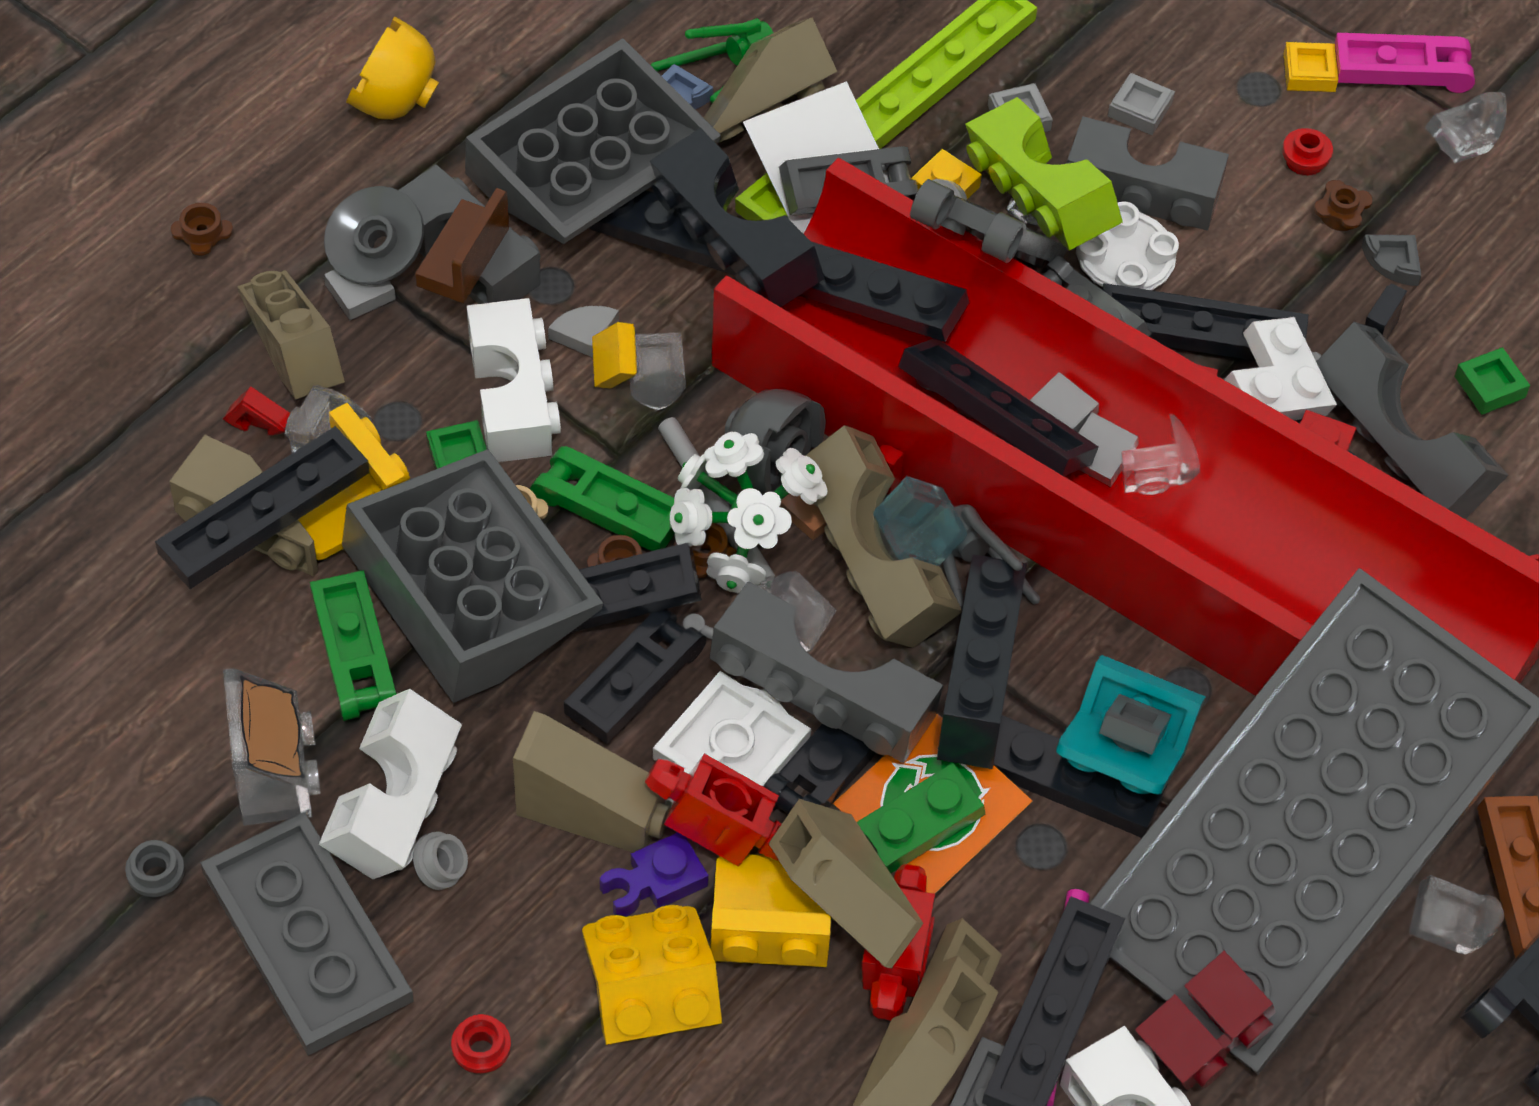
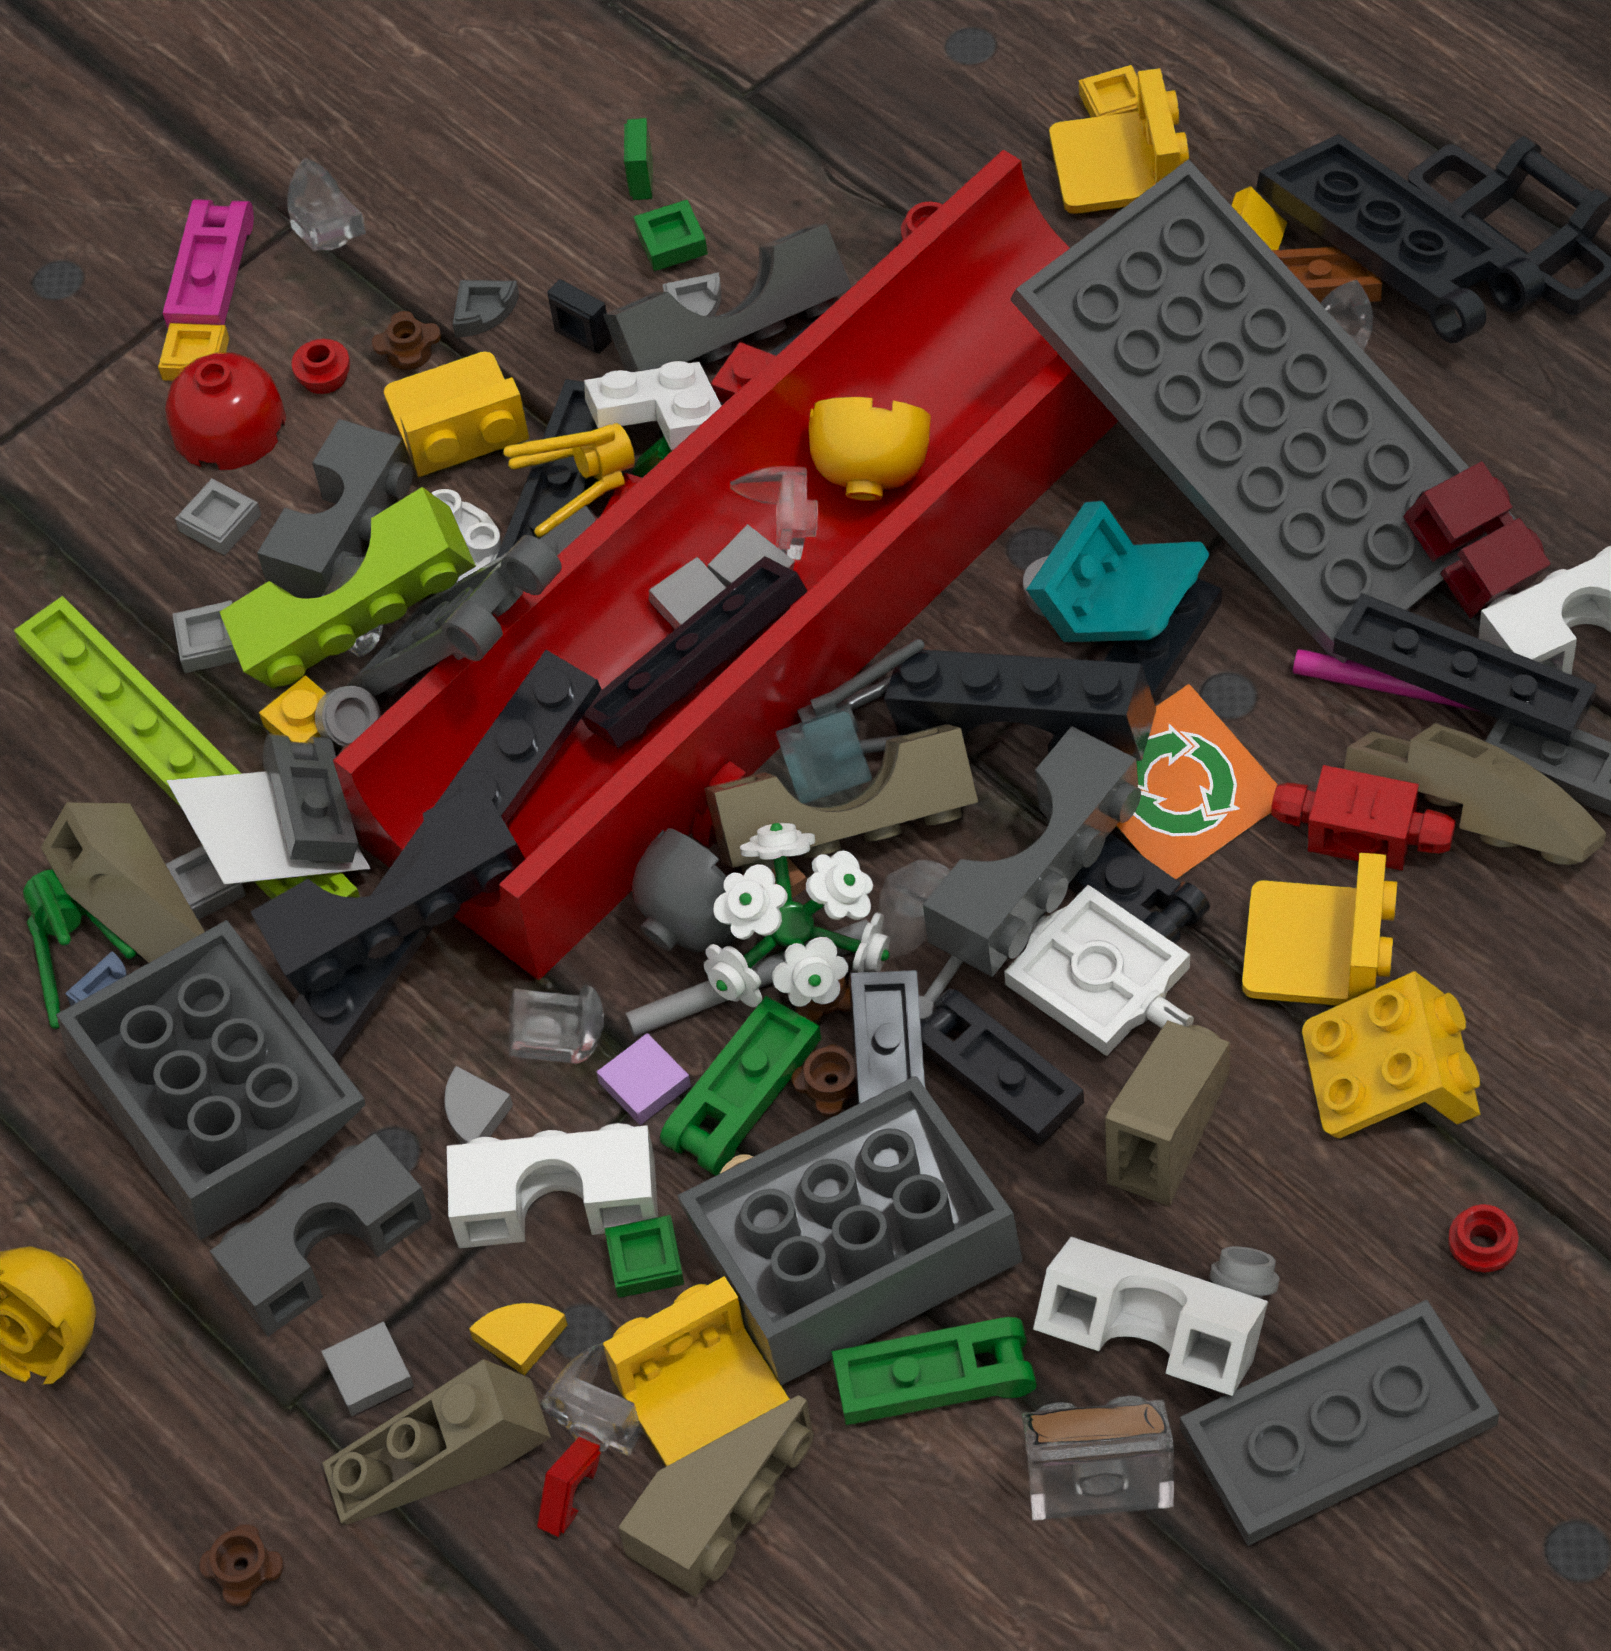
camera: 75 degrees left, 0 degrees up
dark grey plate [125,840,185,897] -> none
black plate [155,426,370,589] -> none
dark grey dish [324,186,424,285] -> none
reddish brown panel [415,188,509,304] -> none
yellow tile [592,322,637,389] -> none
dark purple plate [599,832,709,917] -> none
red piece [645,753,782,867] -> none
dark tan slope [768,799,923,968] -> none
green plate [857,763,986,874] -> none
dark grey plate [1099,694,1171,755] -> none
none -> red cylinder [165,352,286,470]
none -> yellow bracket [384,352,529,477]
none -> yellow tile [469,1303,568,1376]
none -> yellow plant [503,423,635,538]
none -> lavender tile [597,1033,691,1125]
none -> light grey tile [662,272,722,317]
none -> yellow cylinder [809,397,931,501]

